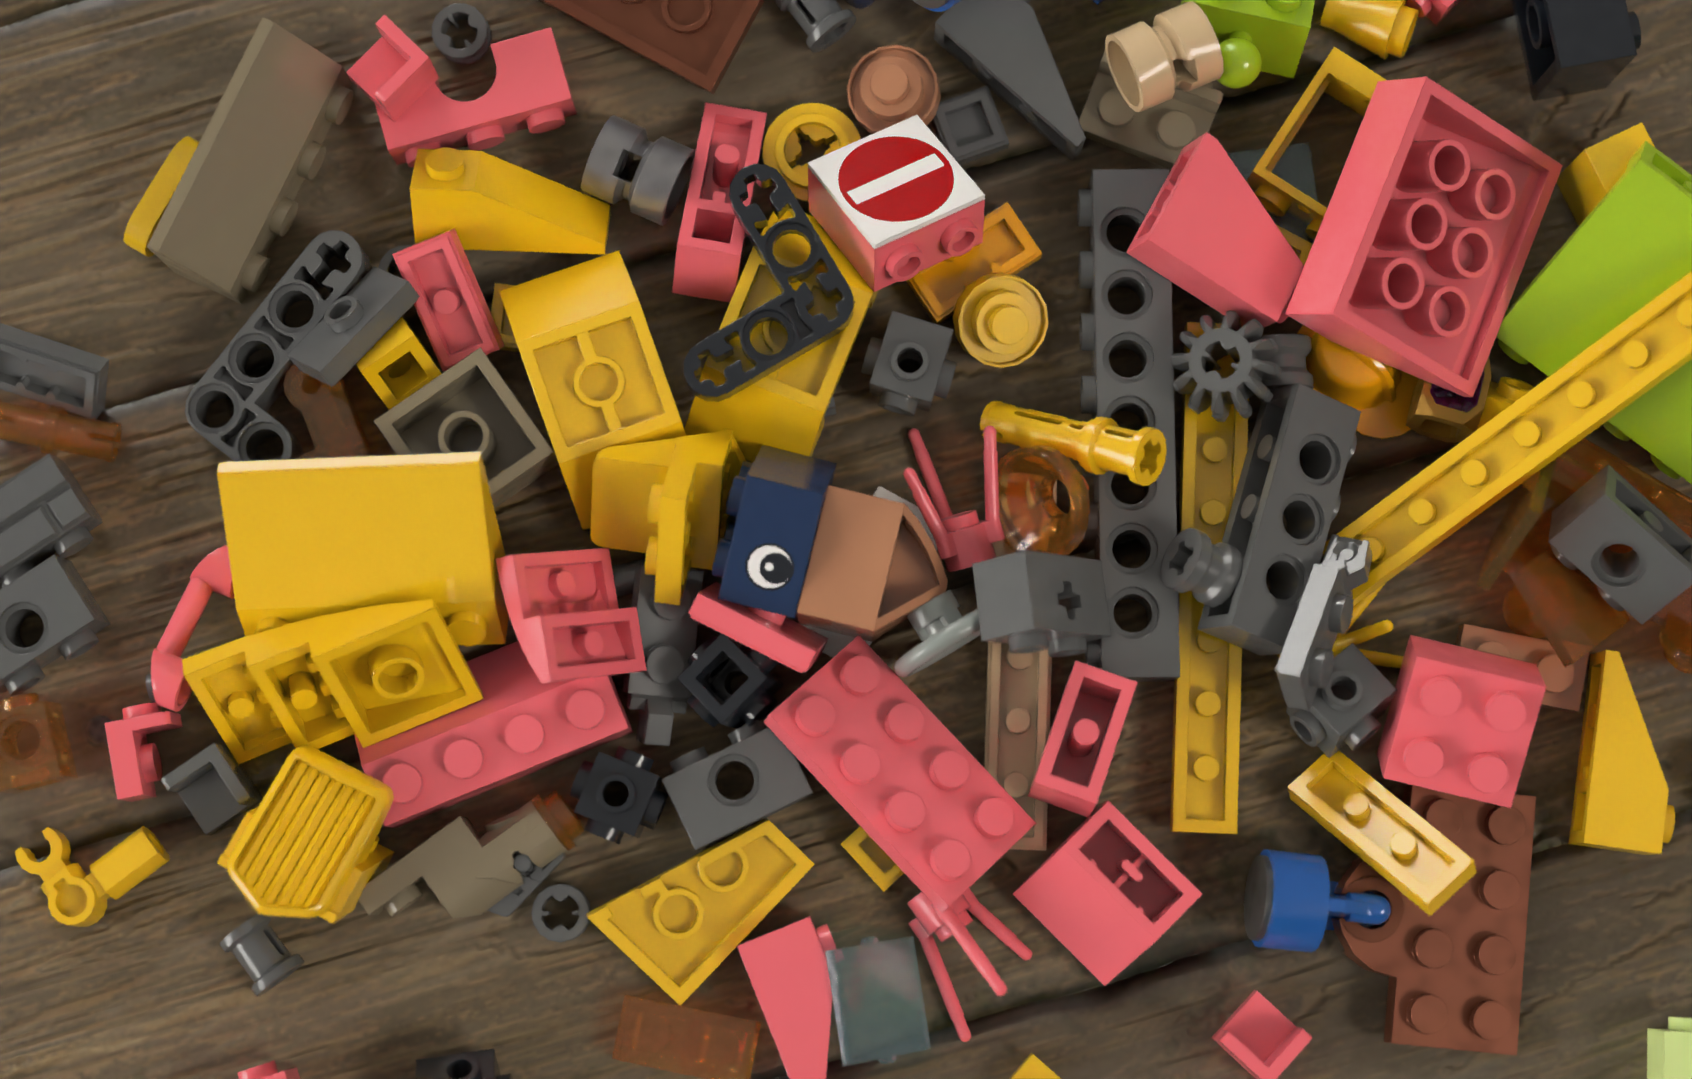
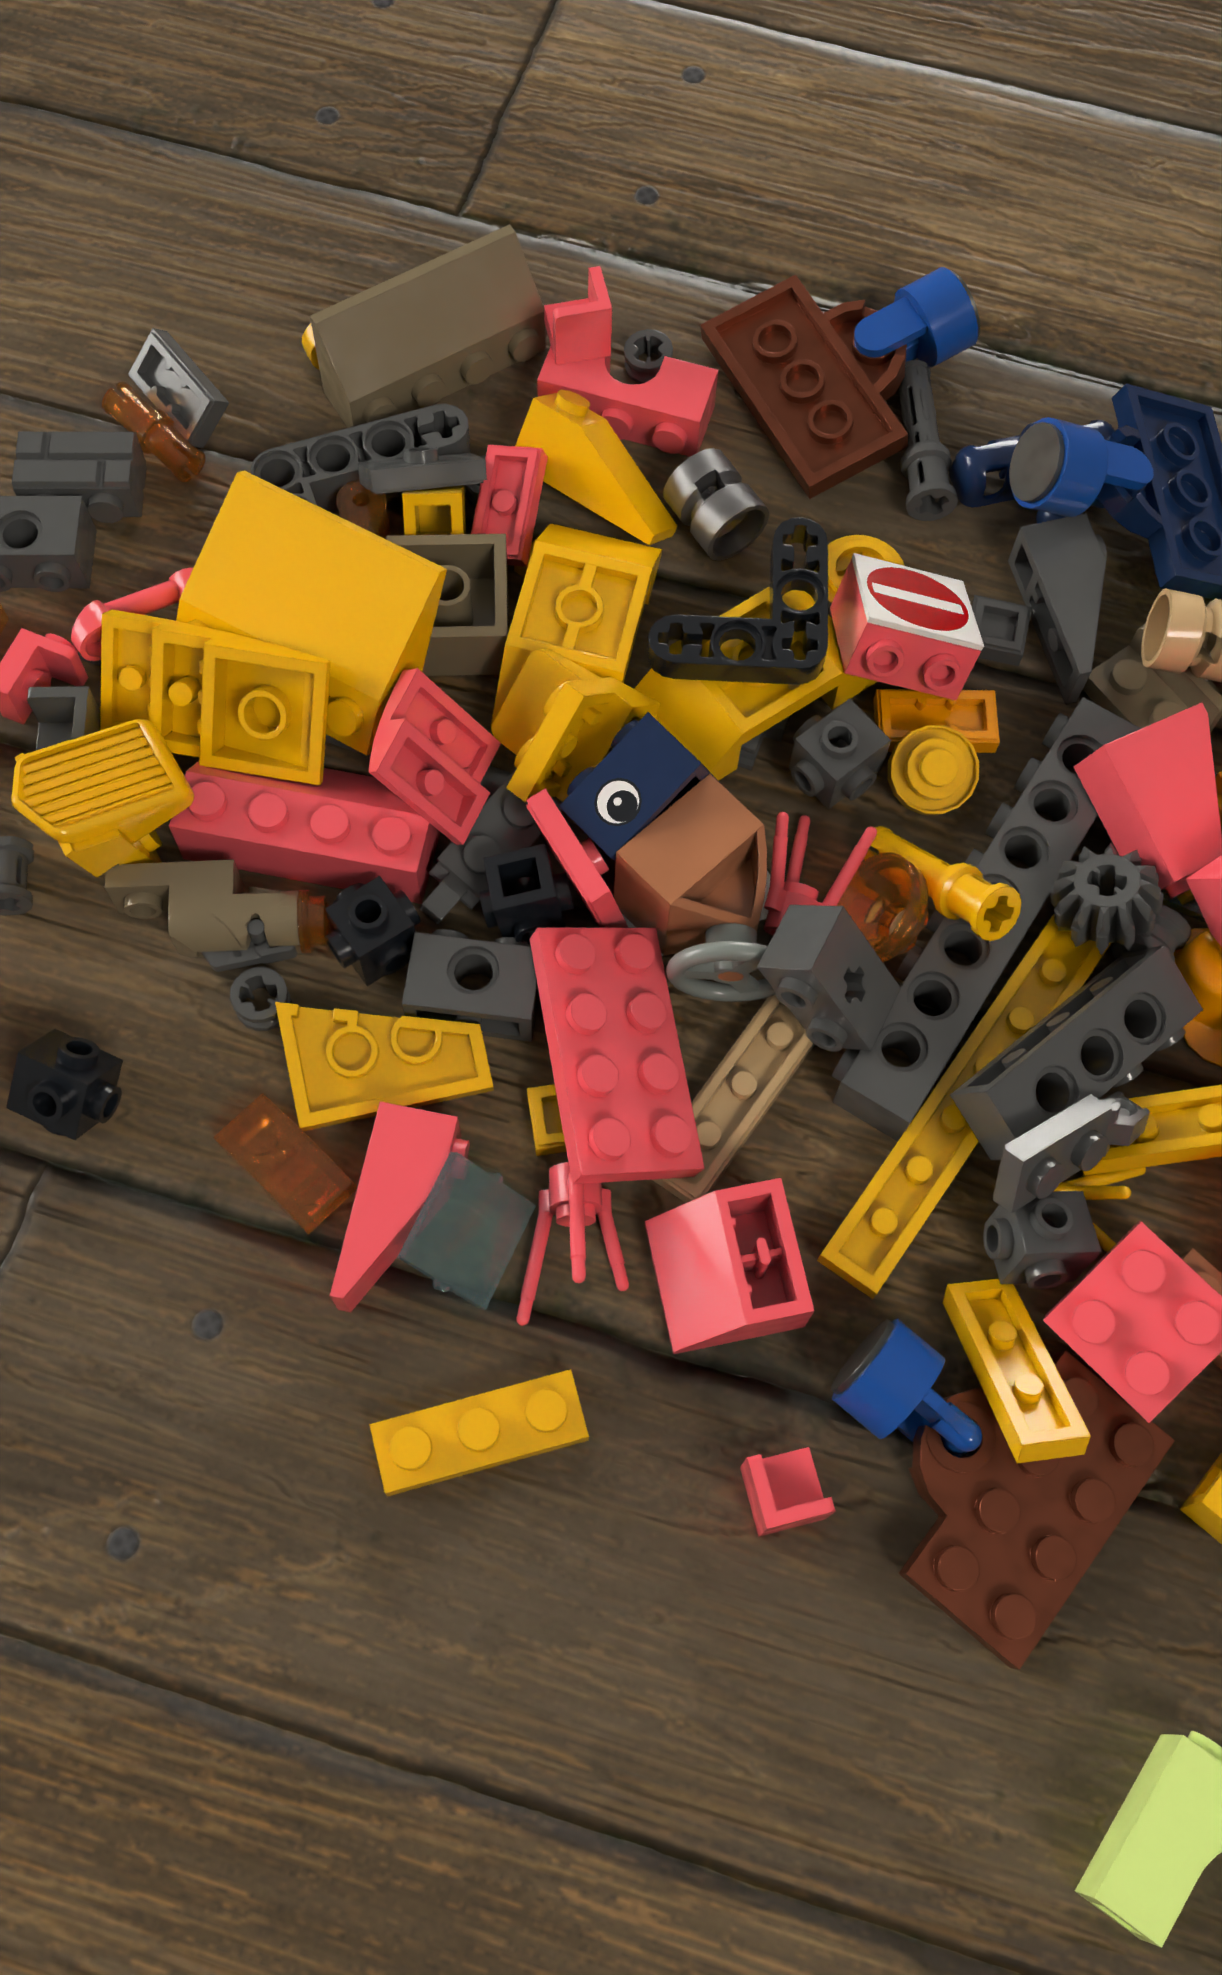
camera: 30 degrees right, 15 degrees down
coral slope [672,103,767,303] -> none
nougat plate [847,45,941,134] -> none
coral brick [1028,661,1138,818] -> none
dark grey wheel [1161,528,1243,607] -> none

